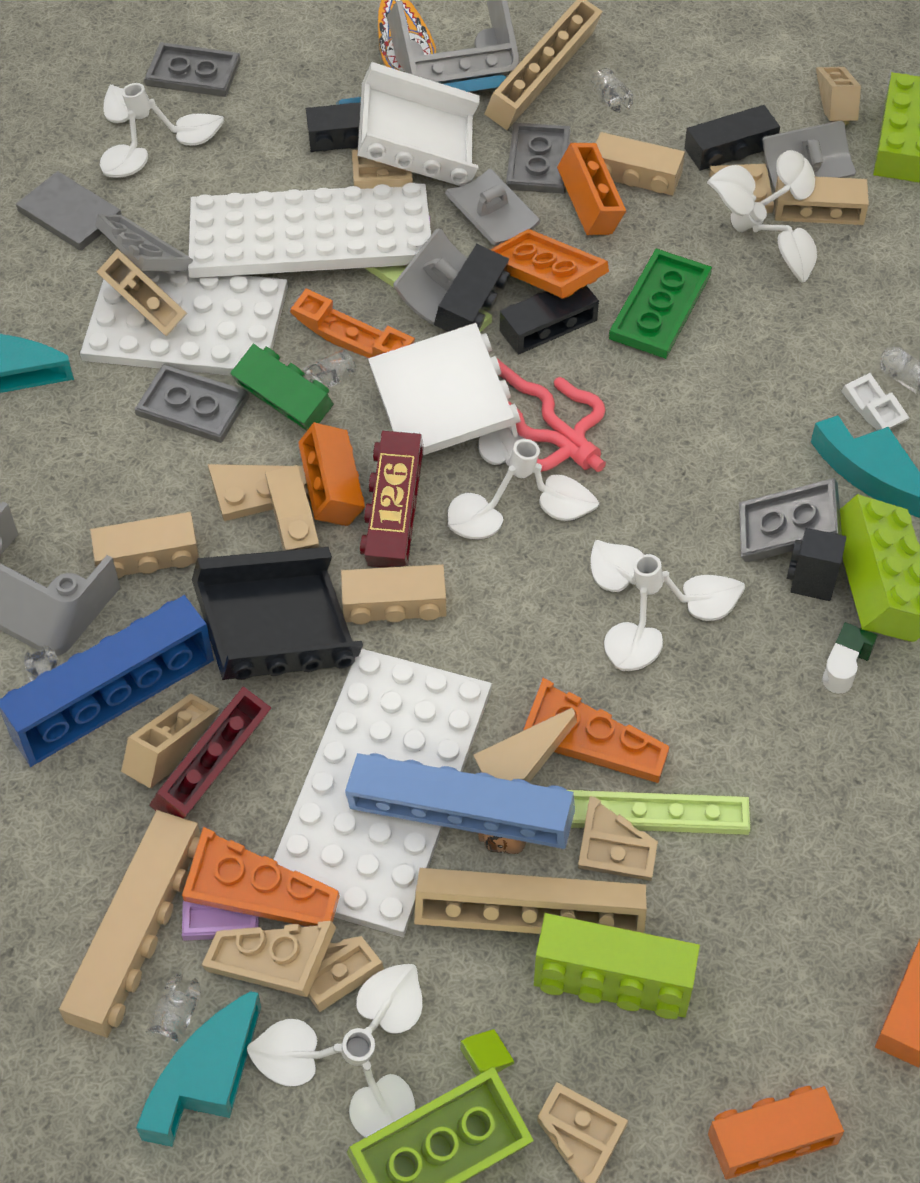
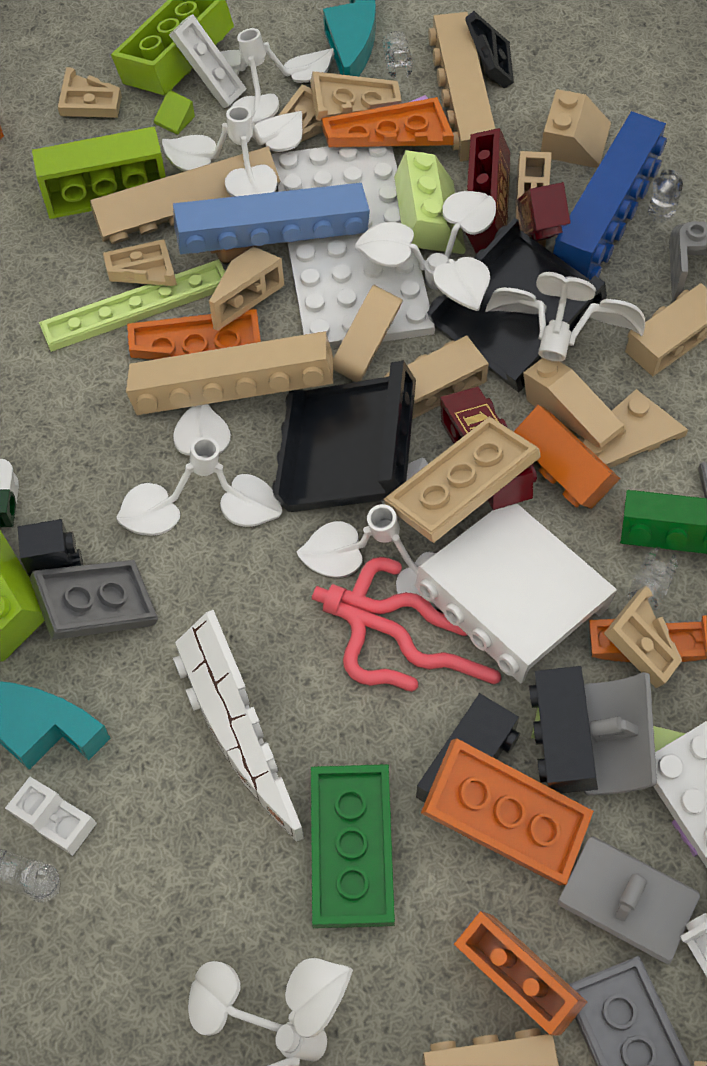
camera: 155 degrees right, 5 degrees up
none -> tan brick [126,331,333,415]
none -> white plant [162,105,302,197]
none -> white plate [169,14,247,108]
none -> white wedge [173,610,304,842]
none -> black panel [272,360,416,512]
none -> tan beam [333,285,403,382]
none -> white plant [355,191,496,311]
none -> tan tile [384,416,541,543]
none -> yellowish green slope [394,150,466,254]
none -> black wing [465,11,514,88]
none -> white plant [486,272,645,362]
none -> dark red brick [517,182,571,241]
none -> tan slope [541,89,611,168]
none -> tan wing [604,586,682,688]

